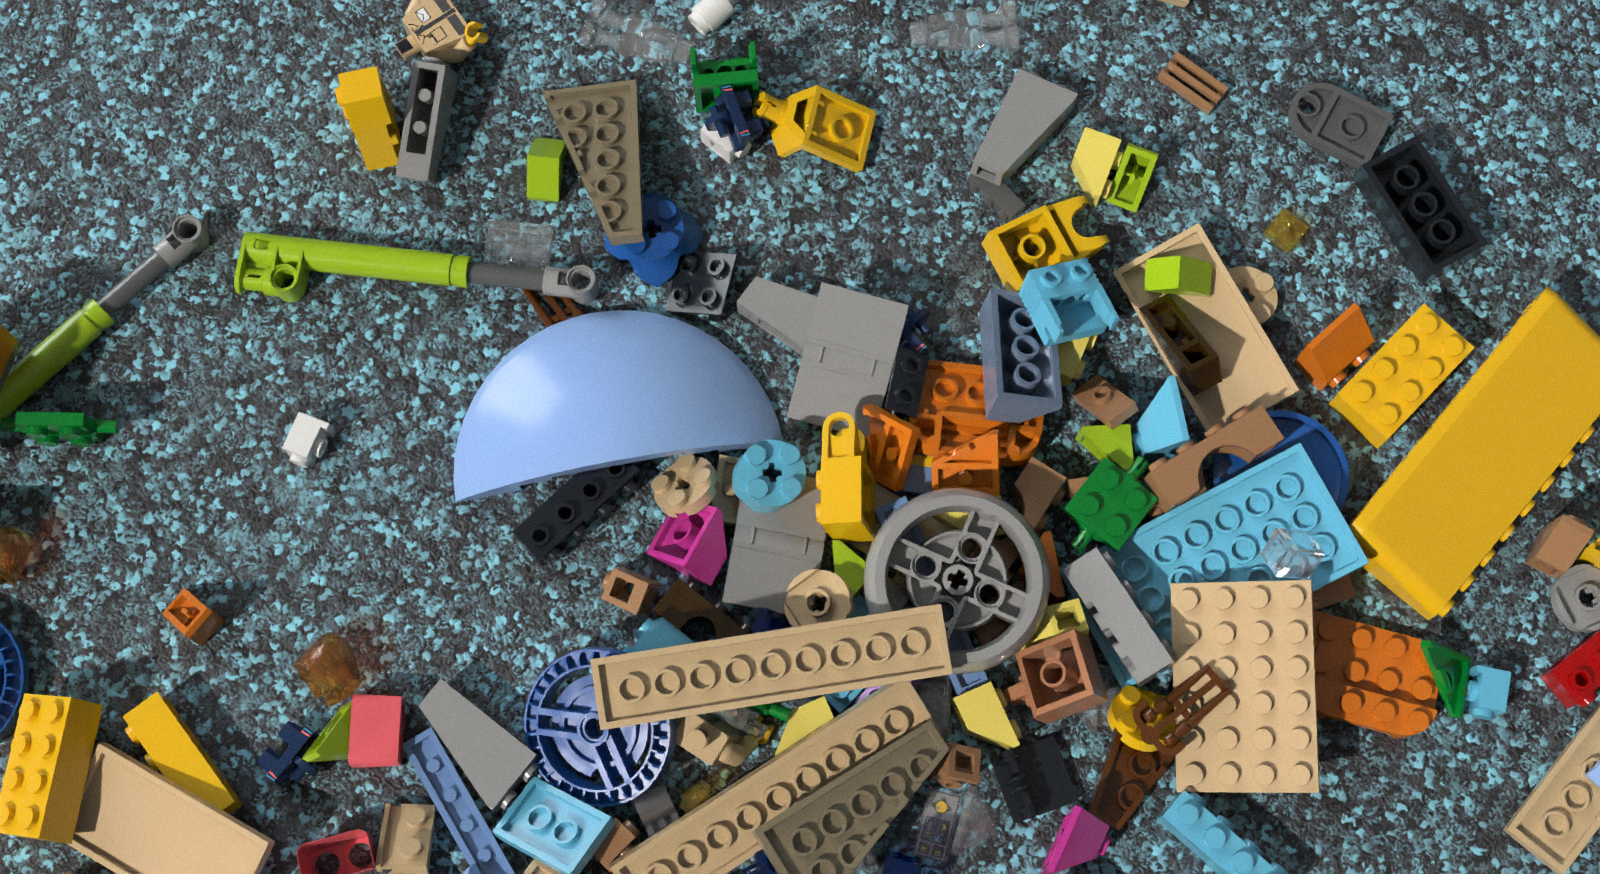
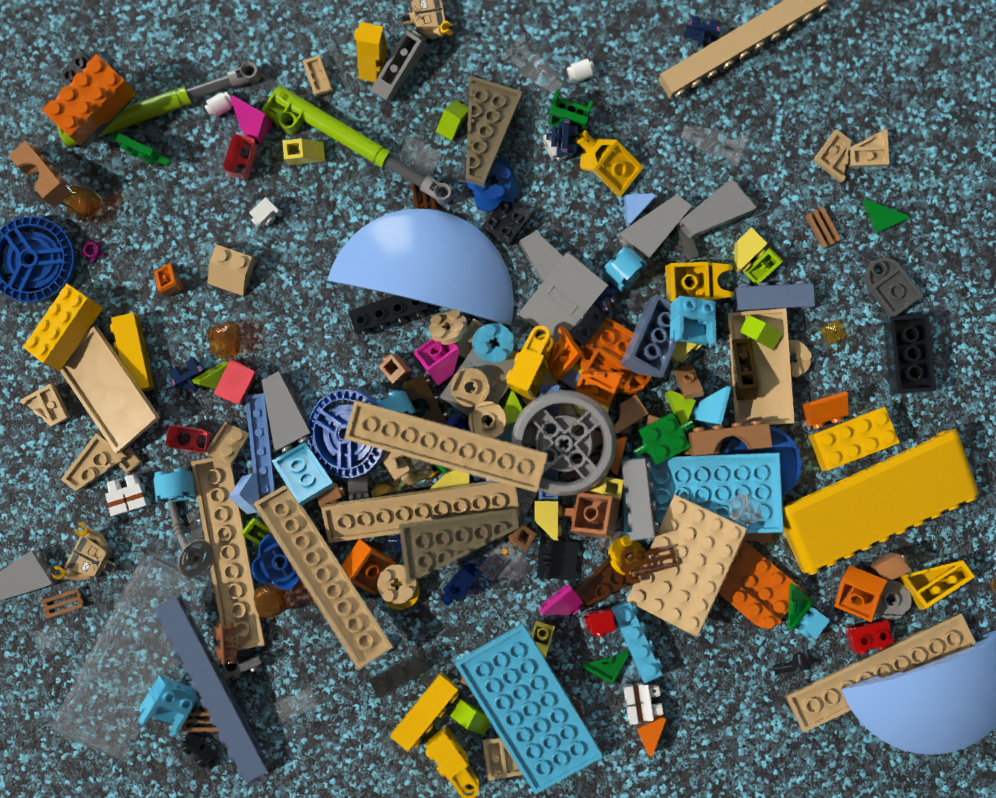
camera: 25 degrees right, 10 degrees up
none -> magenta plate [80,240,105,264]
none -> white brick [204,92,233,118]
none -> tan slope [207,244,257,296]
none -> coral piece [223,134,258,181]
none -> dark pink slope [231,96,272,145]
none -> light yellow slope [283,139,326,165]
none -> tan plate [303,55,333,97]
none -> tan plate [450,368,490,407]
none -> red brick [583,608,615,637]
none -> medium azure brick [604,246,648,292]
none -> light grey slope [617,194,692,262]
none -> light blue slope [624,193,655,227]
none -> sand blue brick [733,281,815,312]
none -> black bar [773,654,812,675]
none -> orange slope [834,565,888,622]
none -> green tile [862,199,910,233]

